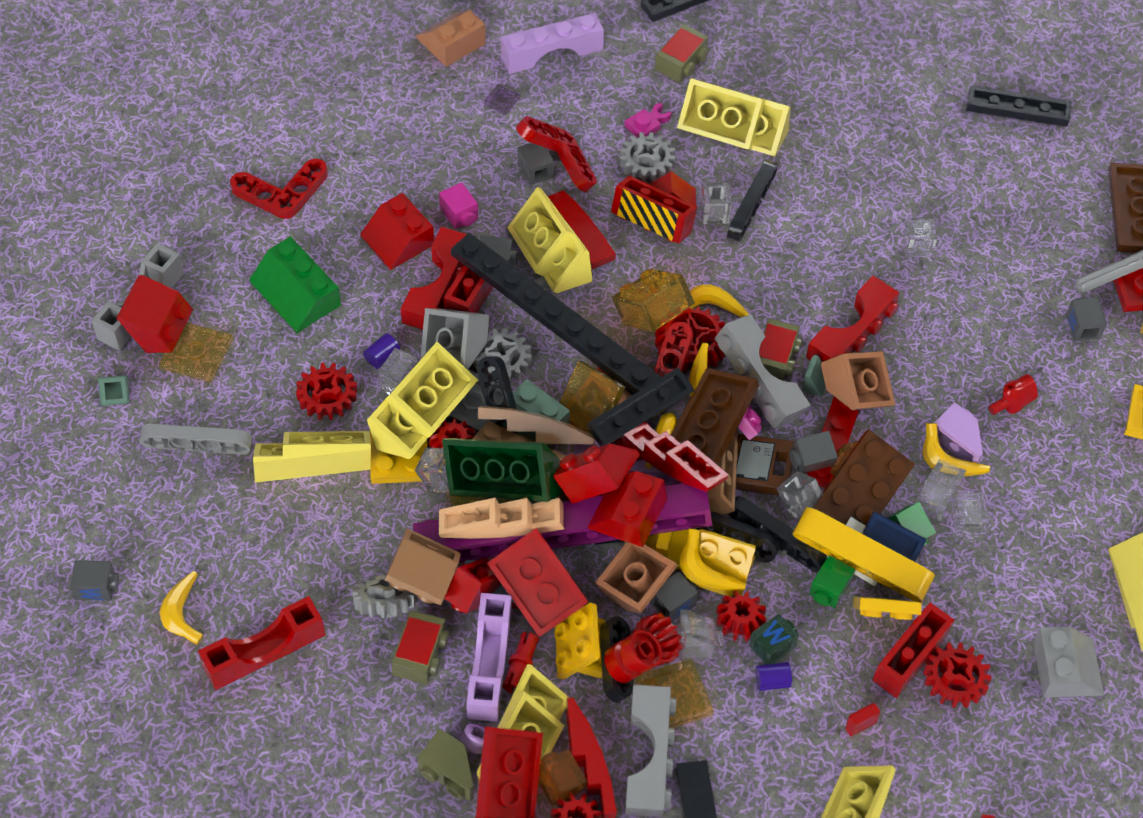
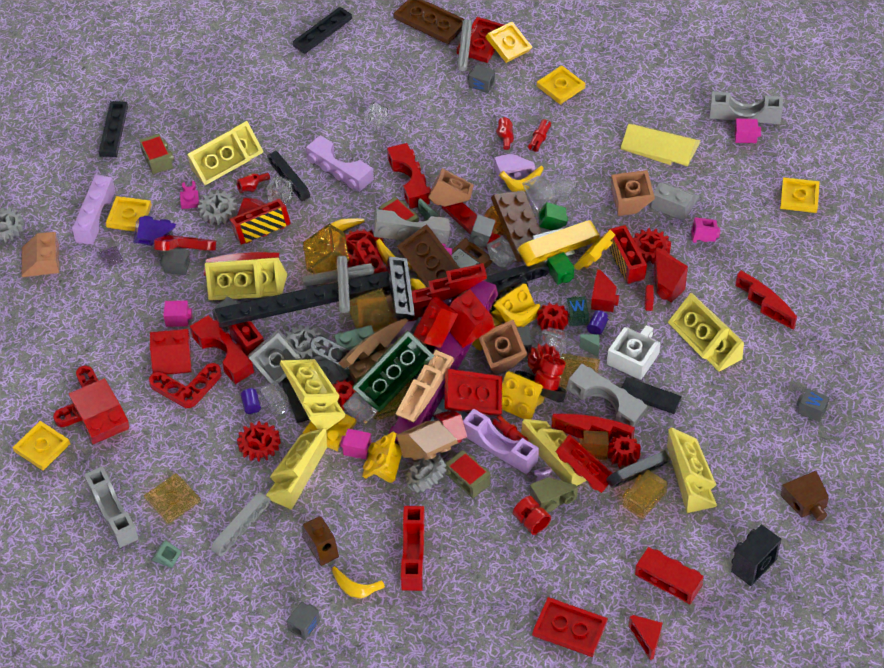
camera: 55 degrees left, 5 degrees down
red slope [116,275,193,353] -> none
green slope [249,236,341,333] -> none
dark blue tile [861,511,927,562] -> none
none -> yellow plate [13,421,70,471]
none -> red slope [68,378,129,445]
none -> yellow plate [106,196,152,232]
none -> dark purple slope [133,216,176,246]
none -> red beam [149,363,222,408]
none -> red piece [236,173,270,193]
none -> reddish brown torso [302,516,339,566]
none -> light grey axle [303,264,374,287]
none -> lavender arch [306,135,374,192]
none -> light grey axle [337,256,350,313]
none -> dark pink brick [340,429,372,460]
none -> yellow bracket [362,431,402,483]
none -> red wheel [513,496,551,535]
none -> red pin [528,119,551,152]
none -> sand green slope [579,334,599,357]
none -> red slope [591,269,620,312]
none -> white hinge [607,325,660,380]
none -> nougat slope [611,170,655,216]
none -> red slope [653,248,688,303]
none -> dark pink brick [691,217,720,243]

